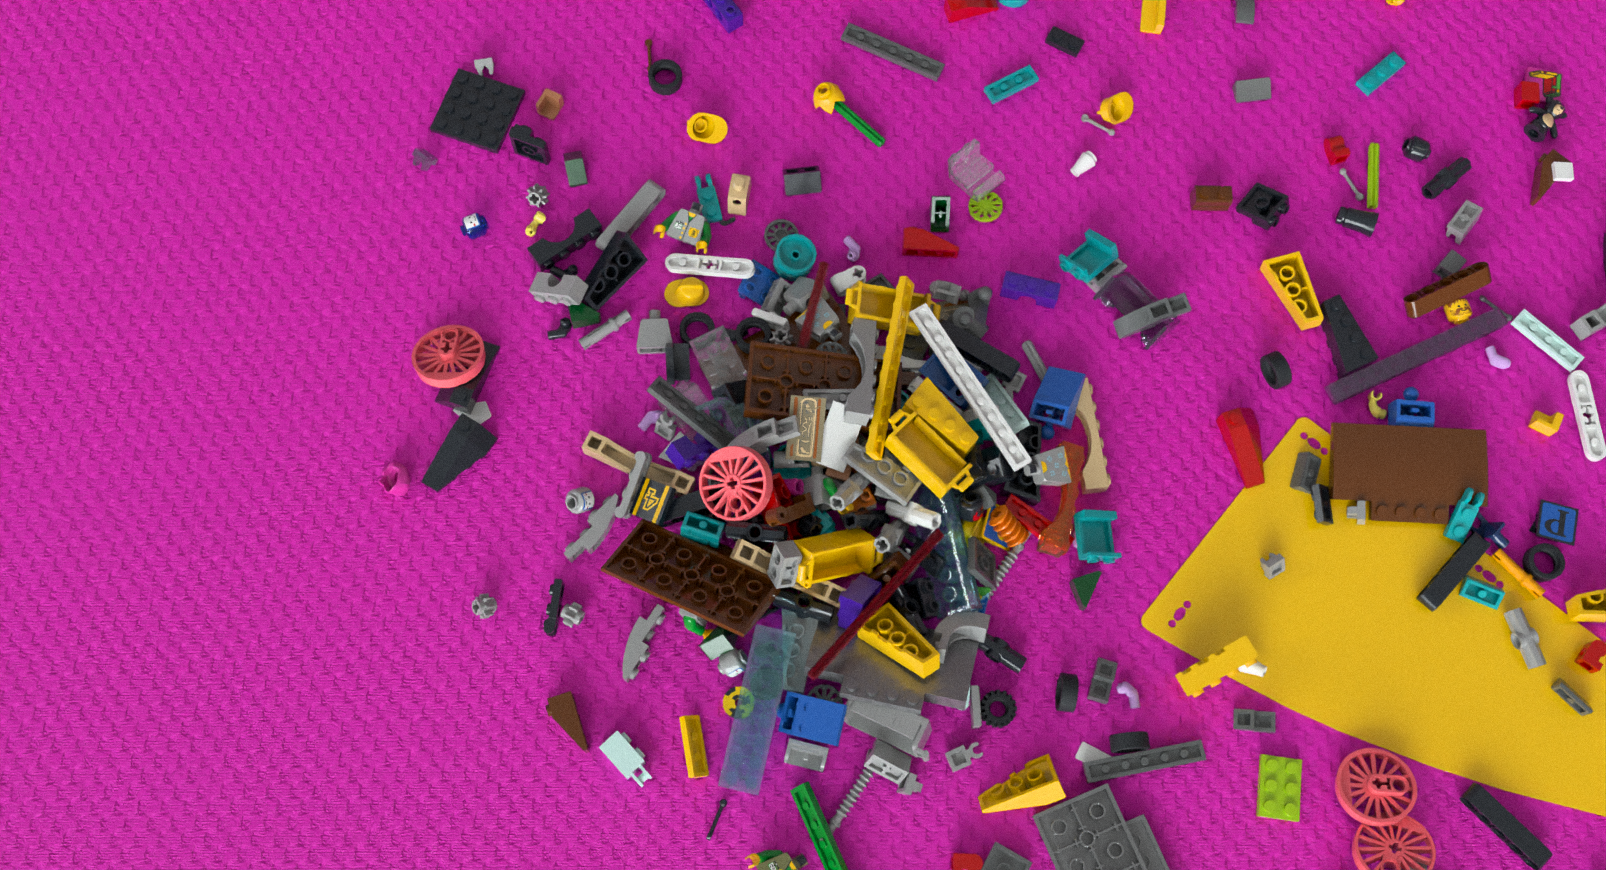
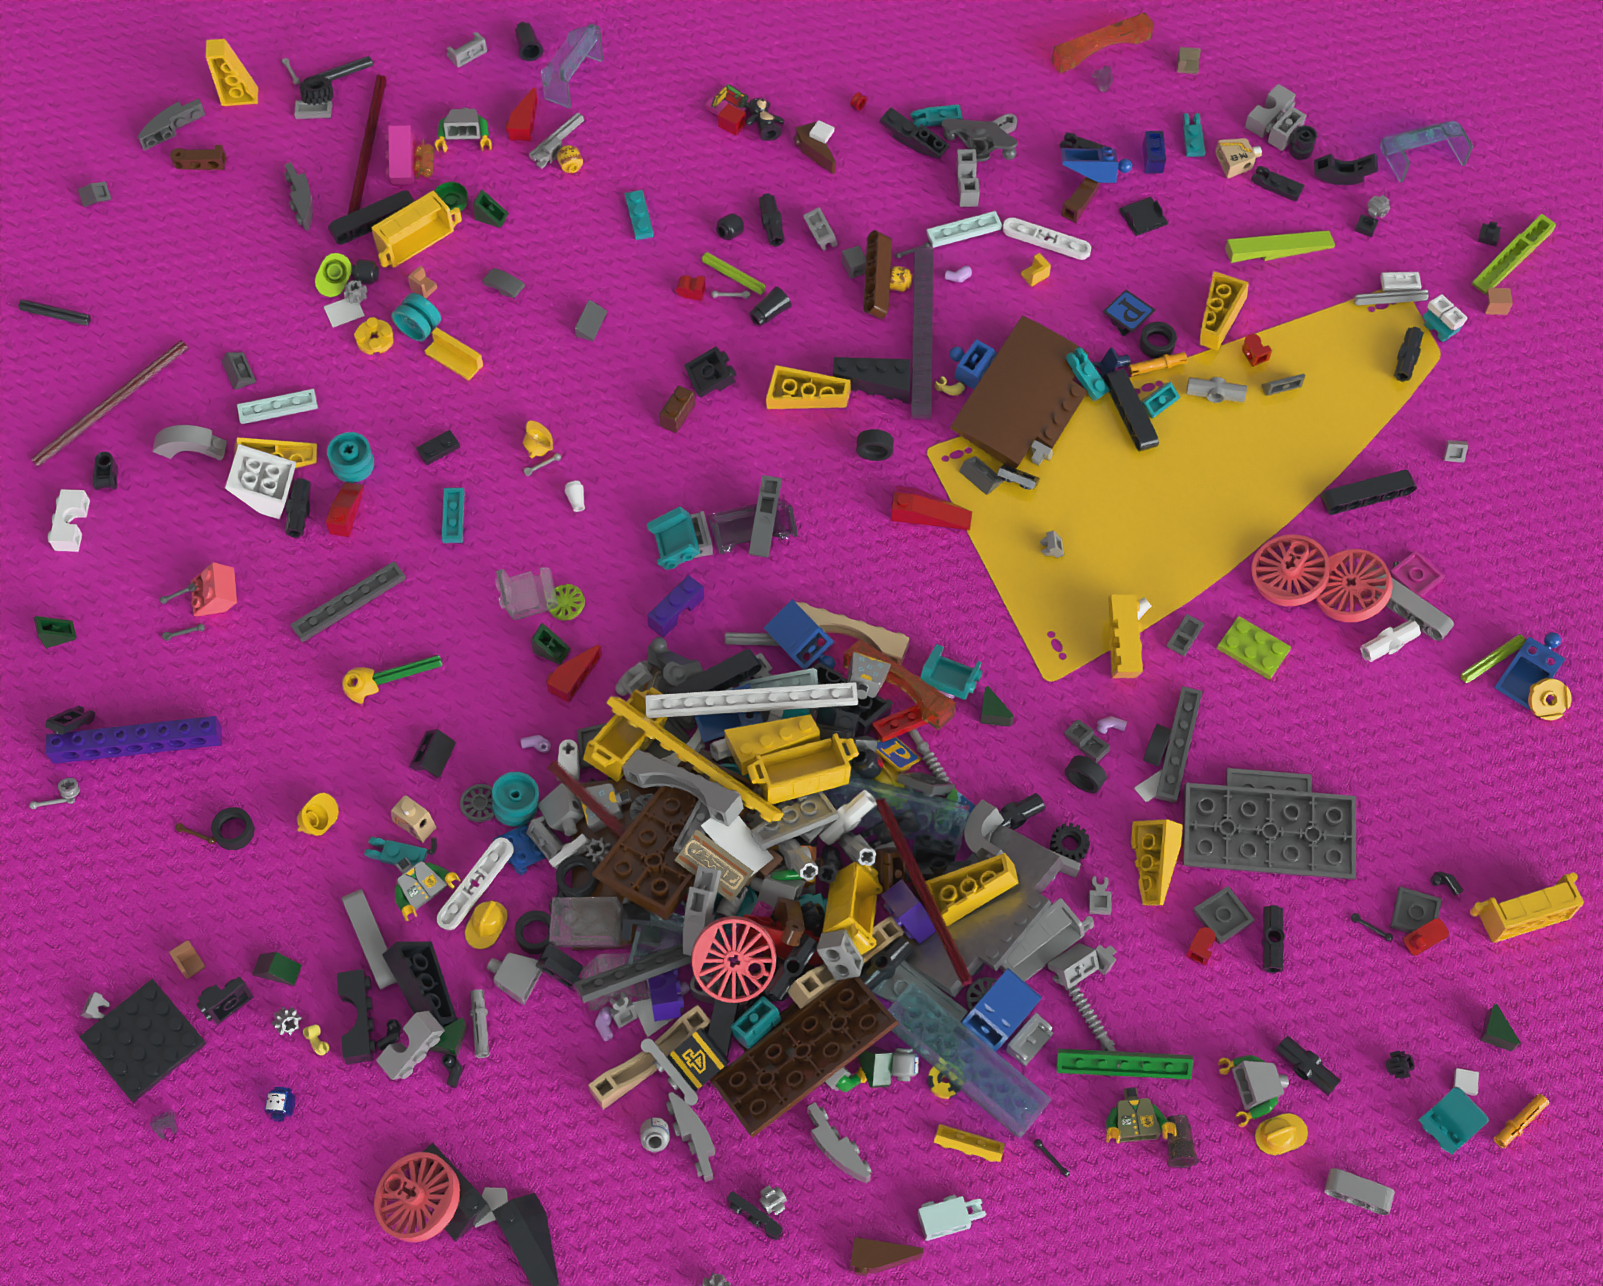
camera: 60 degrees left, 10 degrees down
orange piece [989,505,1030,547] -> none

